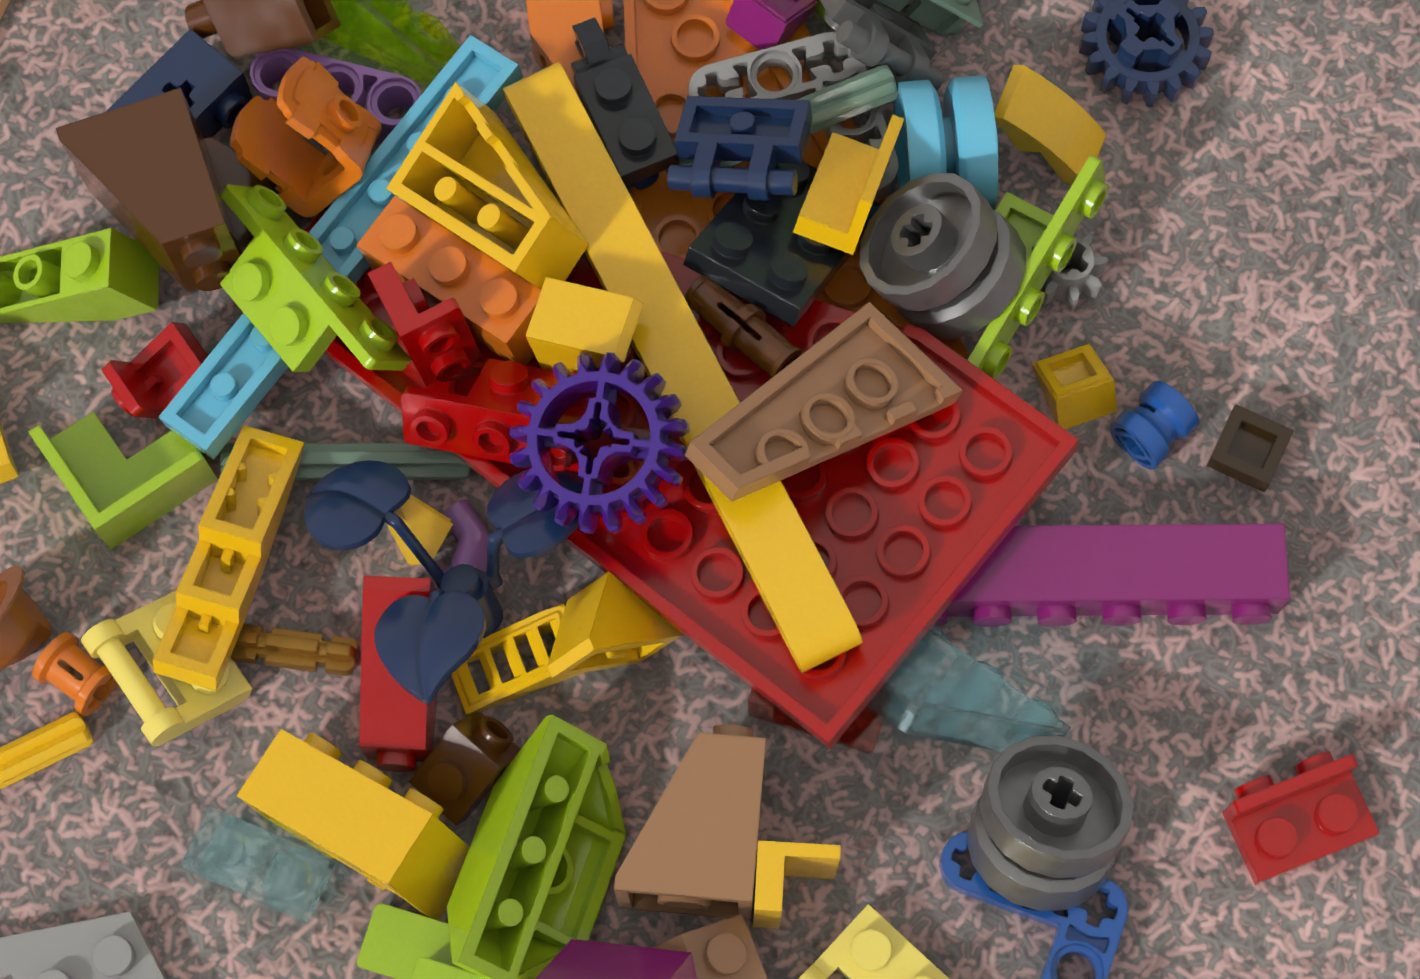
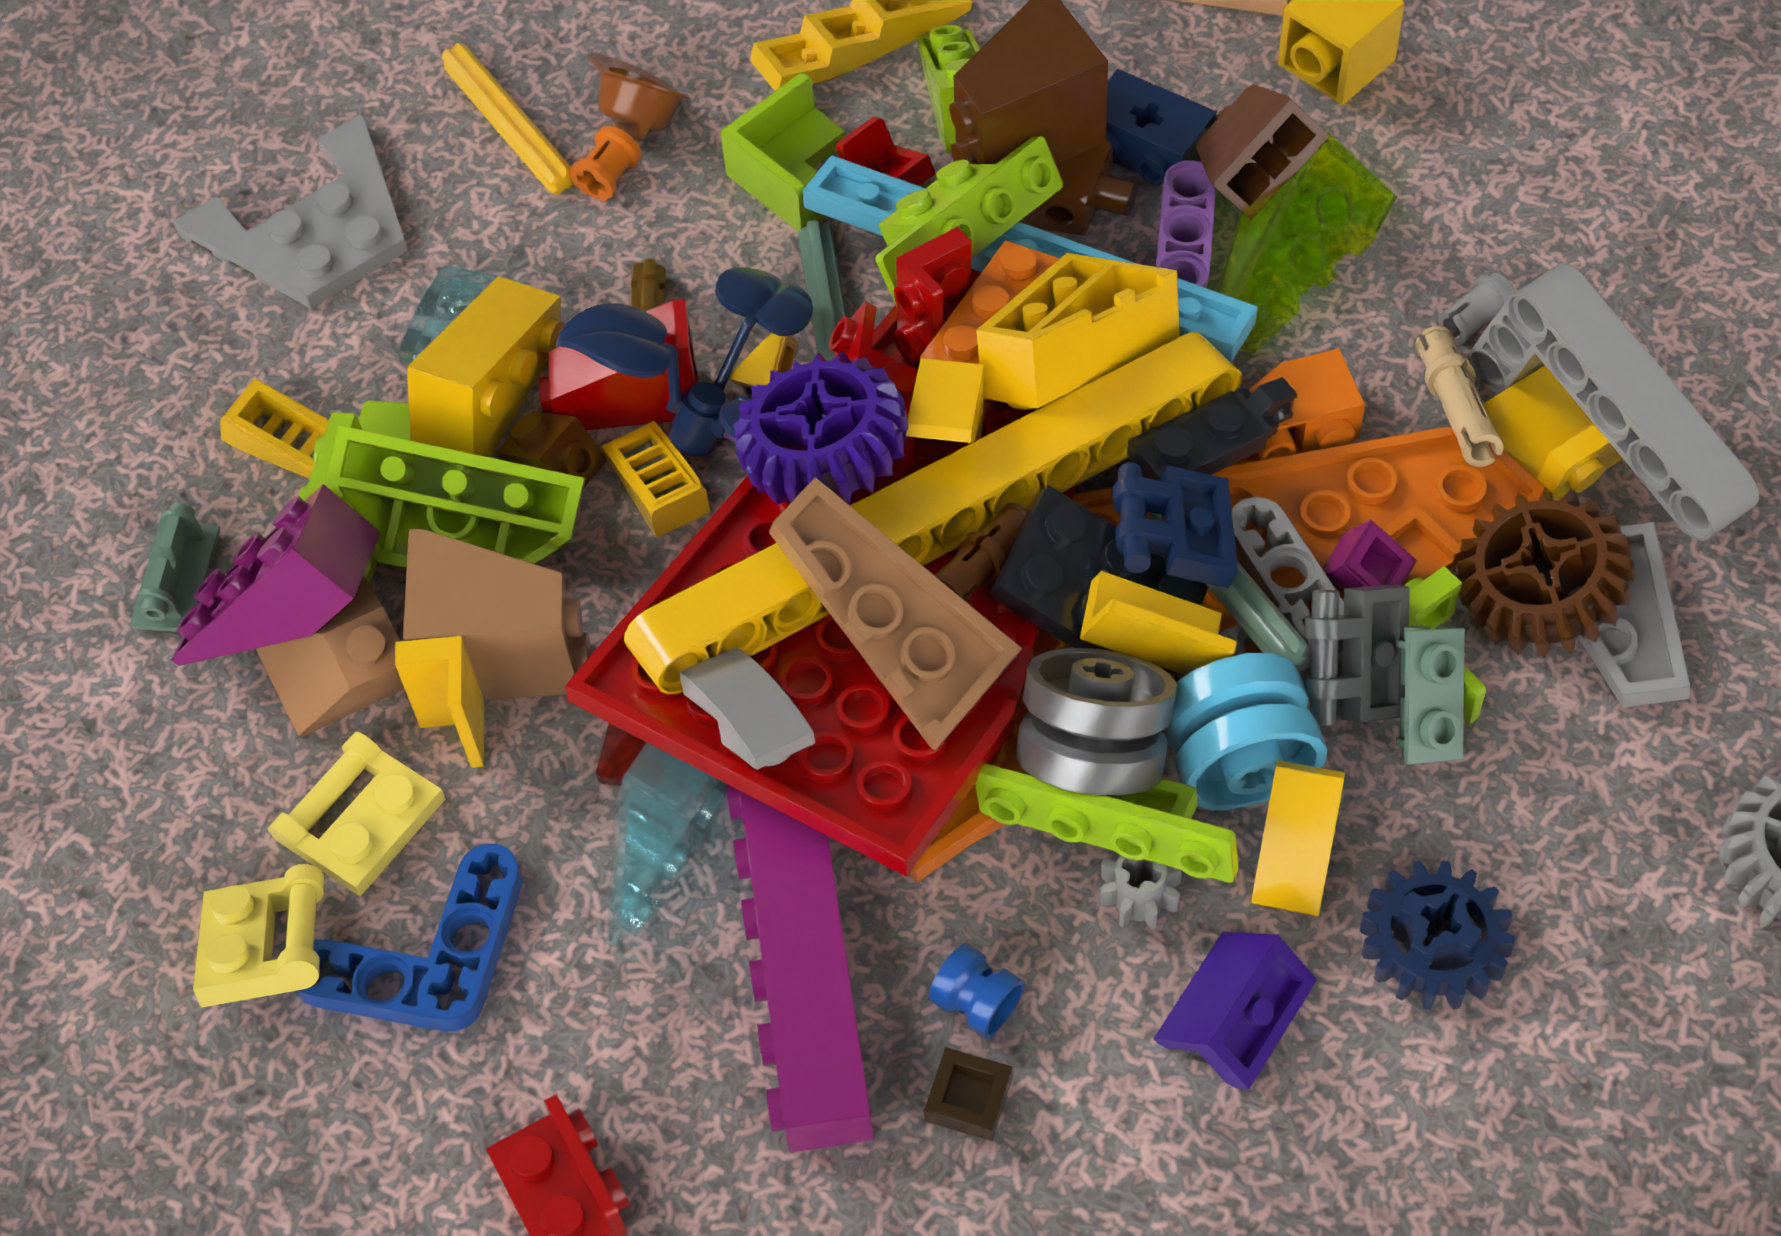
camera: 85 degrees right, 15 degrees down
light yellow plate [81,591,253,747] -> none
yellow slope [153,425,304,691] -> none
orange piece [230,56,382,217] -> none
yellow slope [547,571,682,678] -> none
flat silver wheel [966,735,1134,911] -> none
yellow slope [1032,343,1117,429] -> none
none -> light grey slope [679,647,815,770]
none -> dark purple panel [1153,931,1317,1090]

